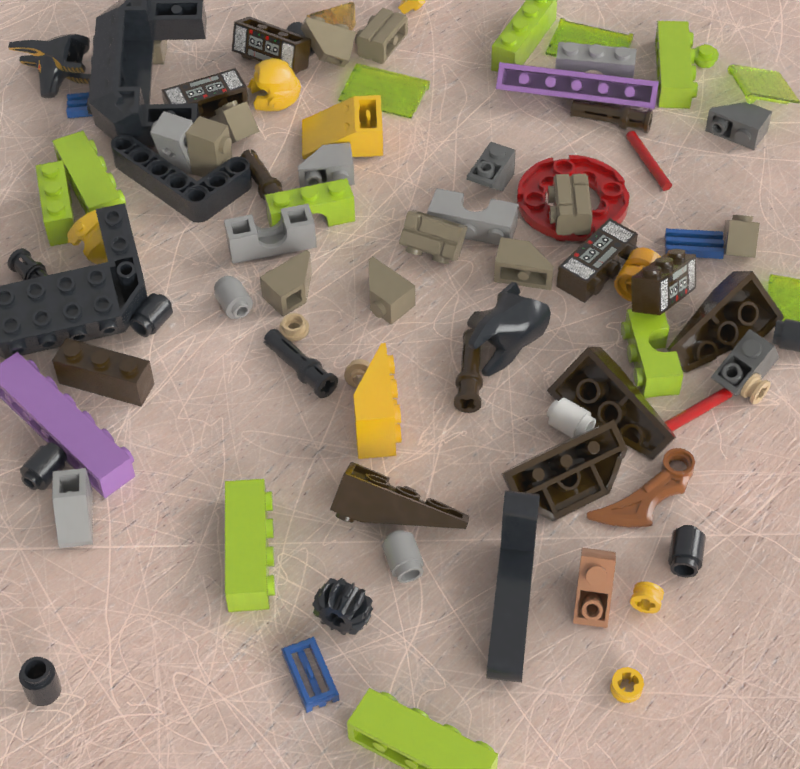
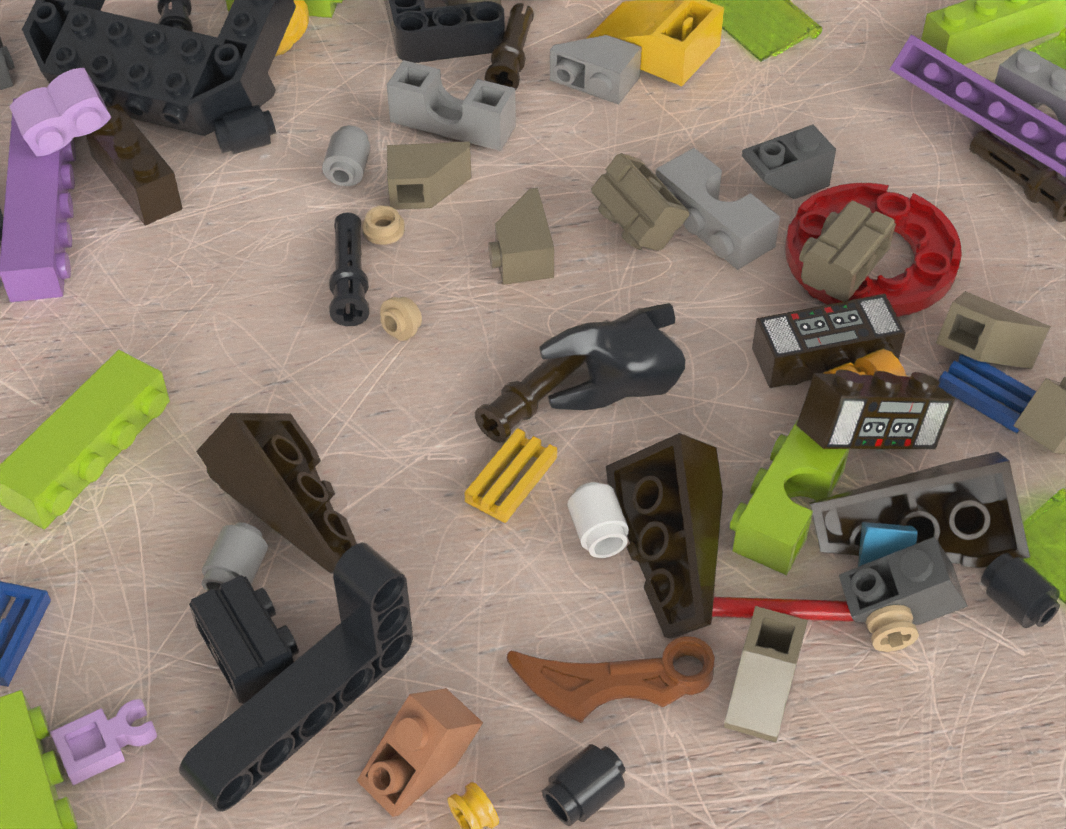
camera: 35 degrees right, 0 degrees up
lime arch [265,178,355,227] -> none
black gear [312,578,373,635] -> none
yellow slope [353,343,402,459] -> none
dark tan slope [494,237,554,290] -> none
dark brown wedge [501,420,628,521] -> none
red bar [626,131,672,191] -> none
none -> lavender brick [10,68,111,157]
none -> lavender plate [50,699,157,785]
none -> black brick [189,575,299,704]
none -> yellow tile [464,428,557,523]
none -> slope [724,606,808,743]
none -> dark azure slope [858,522,917,567]
none -> dark tan slope [936,291,1051,369]

